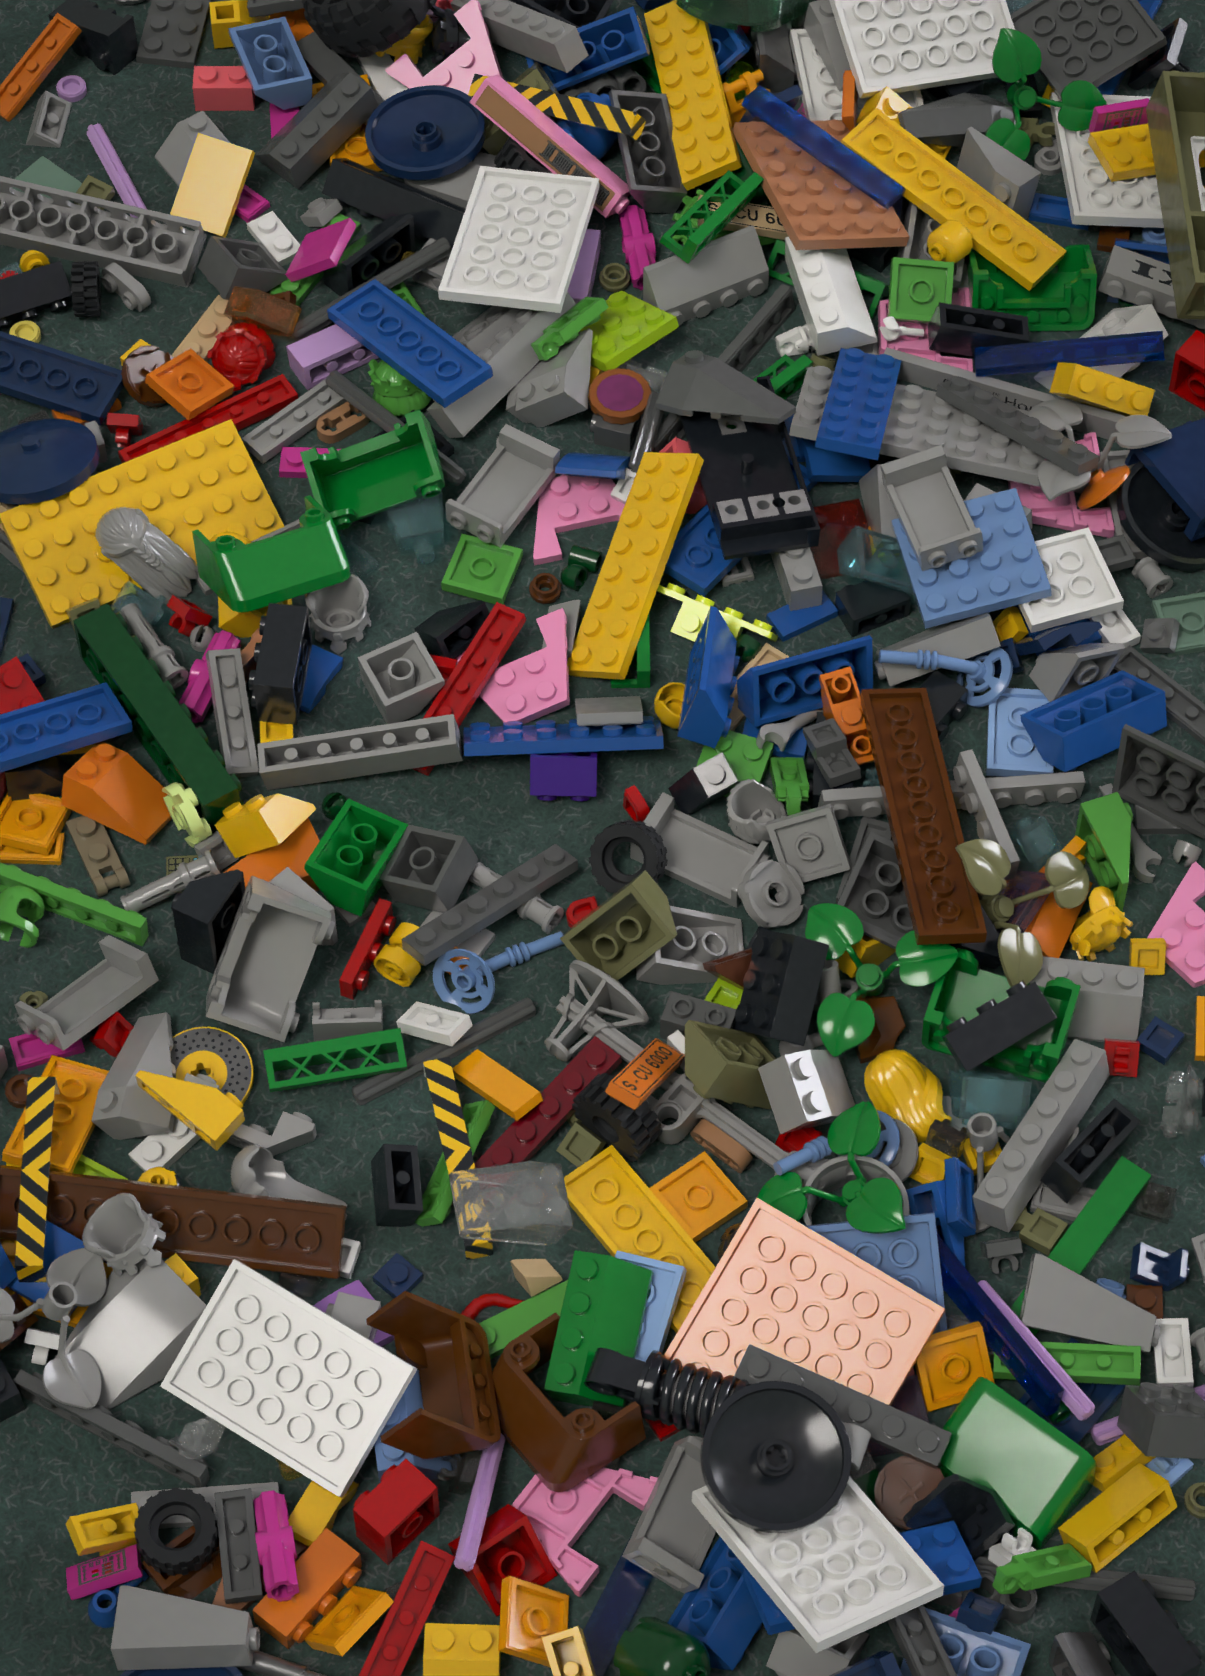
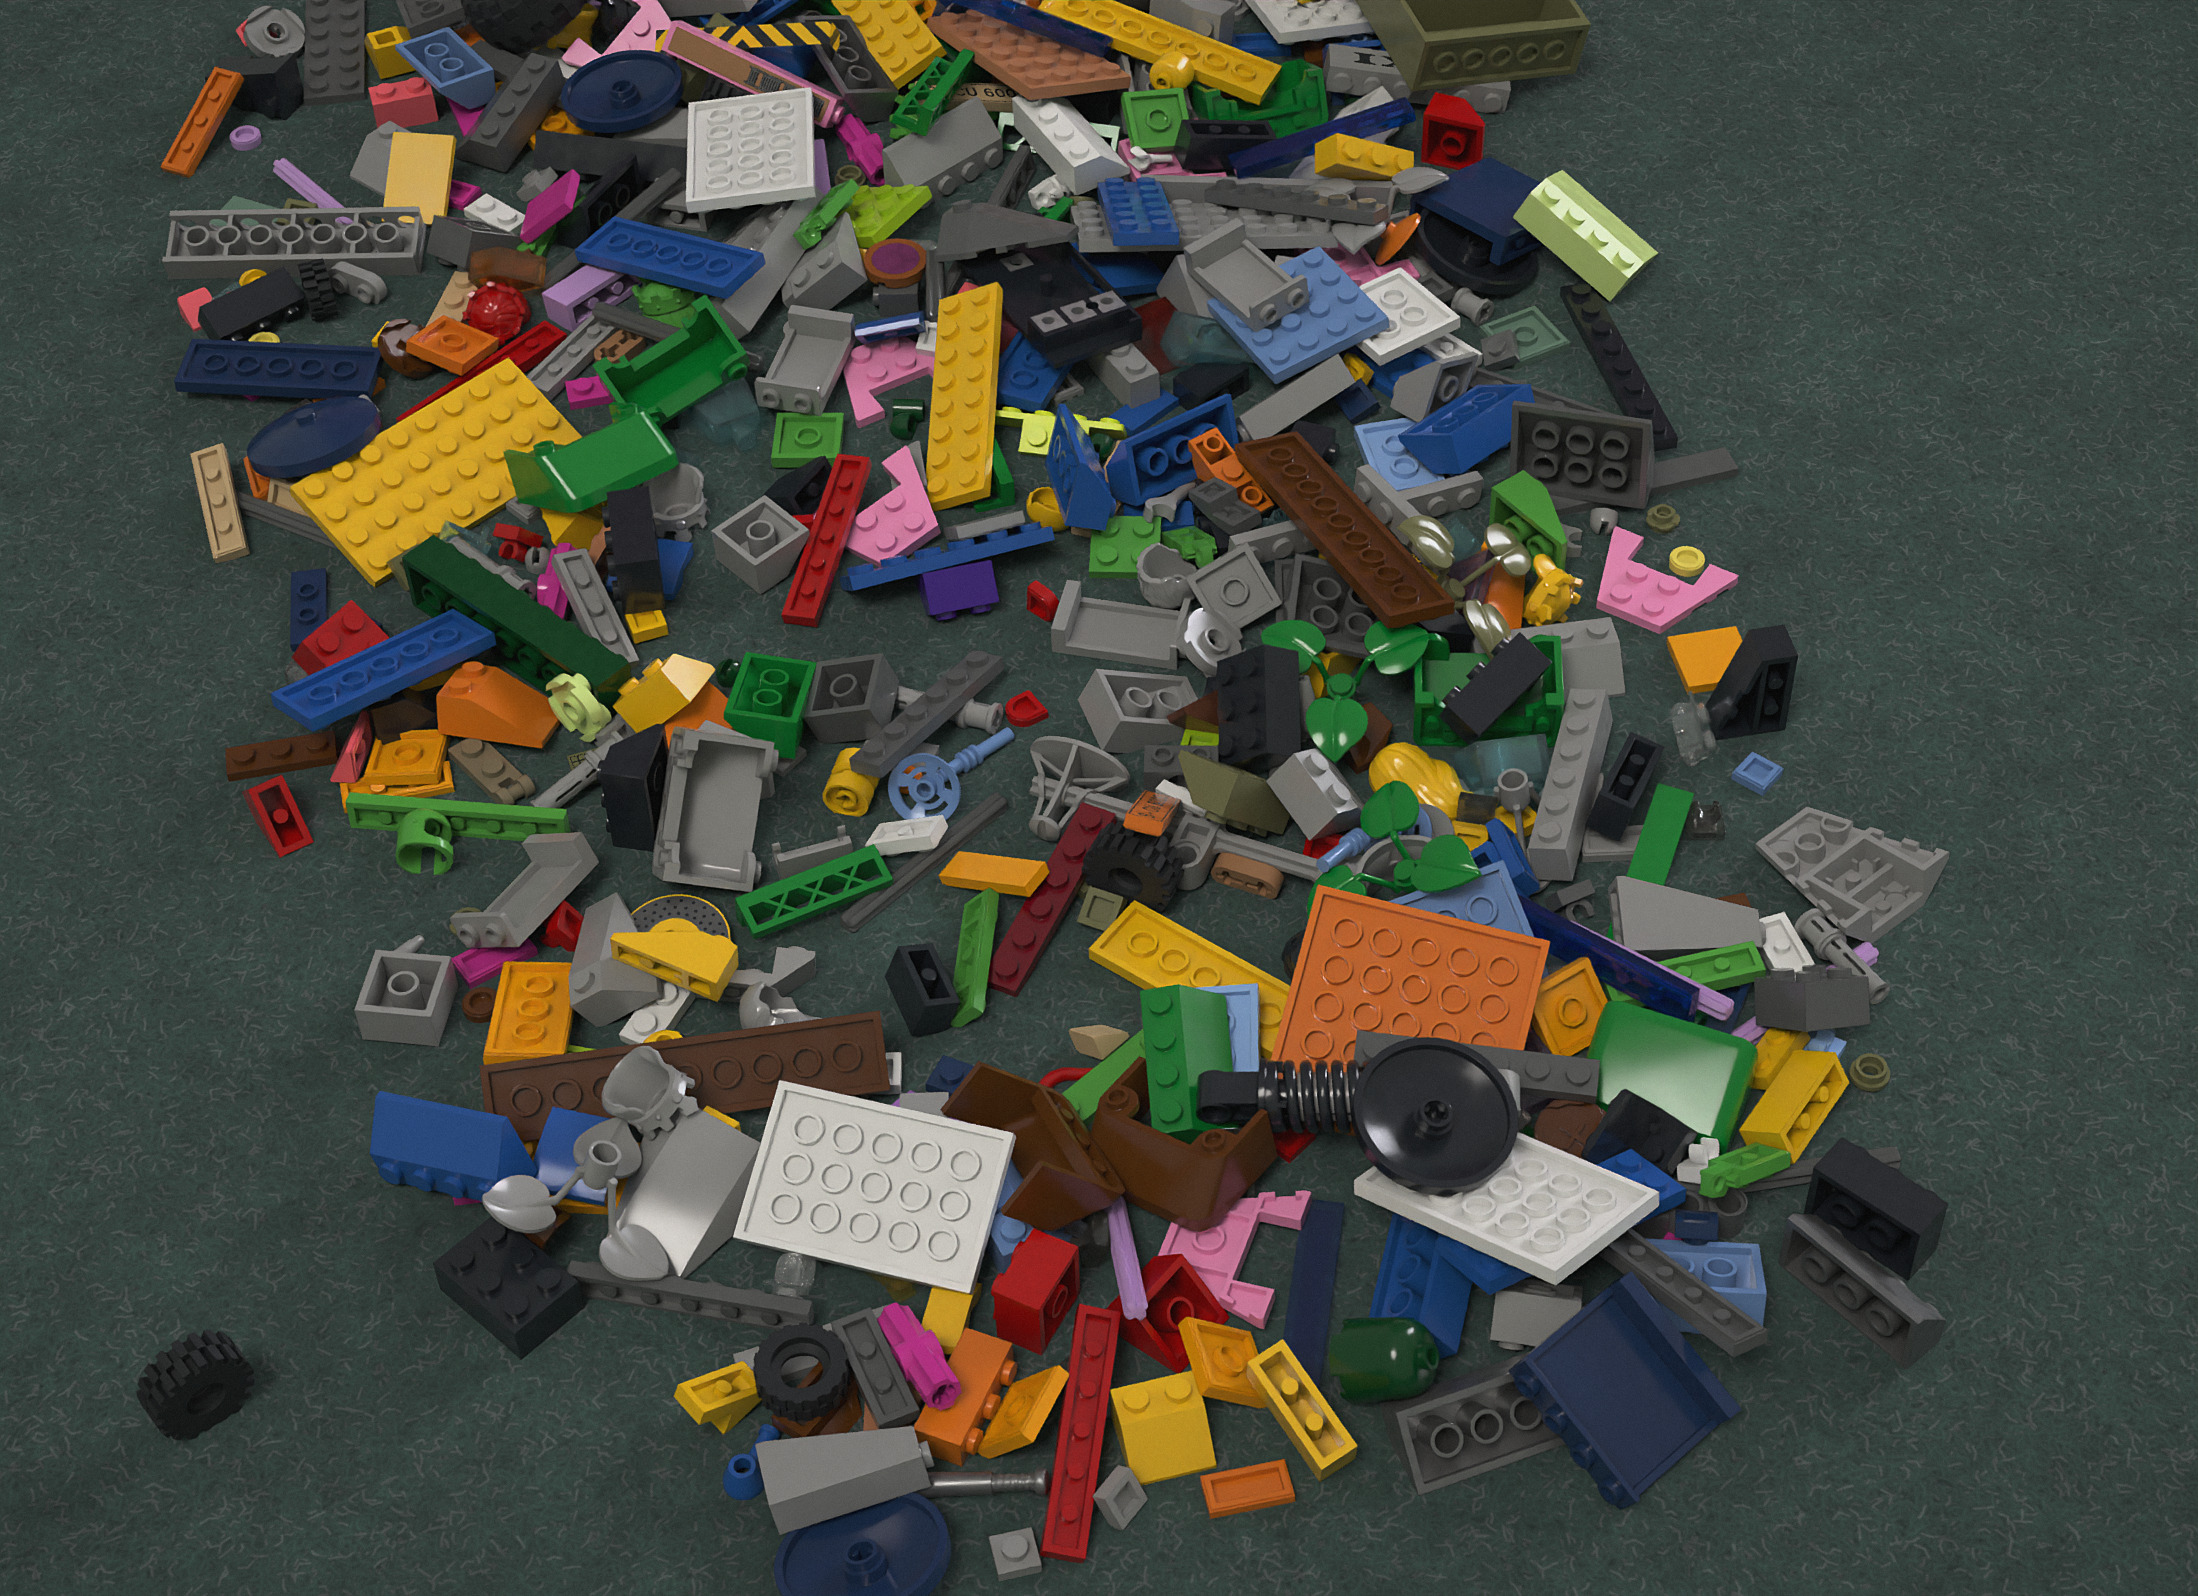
camera: 15 degrees left, 10 degrees down
sticker [15,1077,60,1283] -> none
white tile [24,1327,60,1366] -> none
light grey slope [26,90,72,148] -> none
dark pink tile [66,1544,143,1600] -> none
light grey hair [95,507,198,604] -> none
red tile [106,413,143,448] -> none
light grey brick [257,714,463,790] -> none
red plate [339,898,396,1000] -> none
sticker [423,1057,493,1260] -> none
clear slope [449,1161,573,1246] -> none
reddish brown plate [529,573,561,604] -> none
olive slope [560,870,677,981] -> none
black tyre [589,820,668,893] -> none
light grey panel [622,1436,716,1594] -> none
light orange plate [649,1151,748,1243] -> none
black slope [668,752,740,815] -> none
medium blue dish [879,647,1013,707] -> none
olive plate [1010,1207,1068,1256] -> none
dark blue slope [1014,622,1102,656] -> none
red tile [1103,1038,1140,1077] -> none
yellow plate [1129,938,1166,975] -> none
dark blue bracket [1130,1242,1189,1292] -> none
dark blue plate [1137,1016,1184,1065] -> none

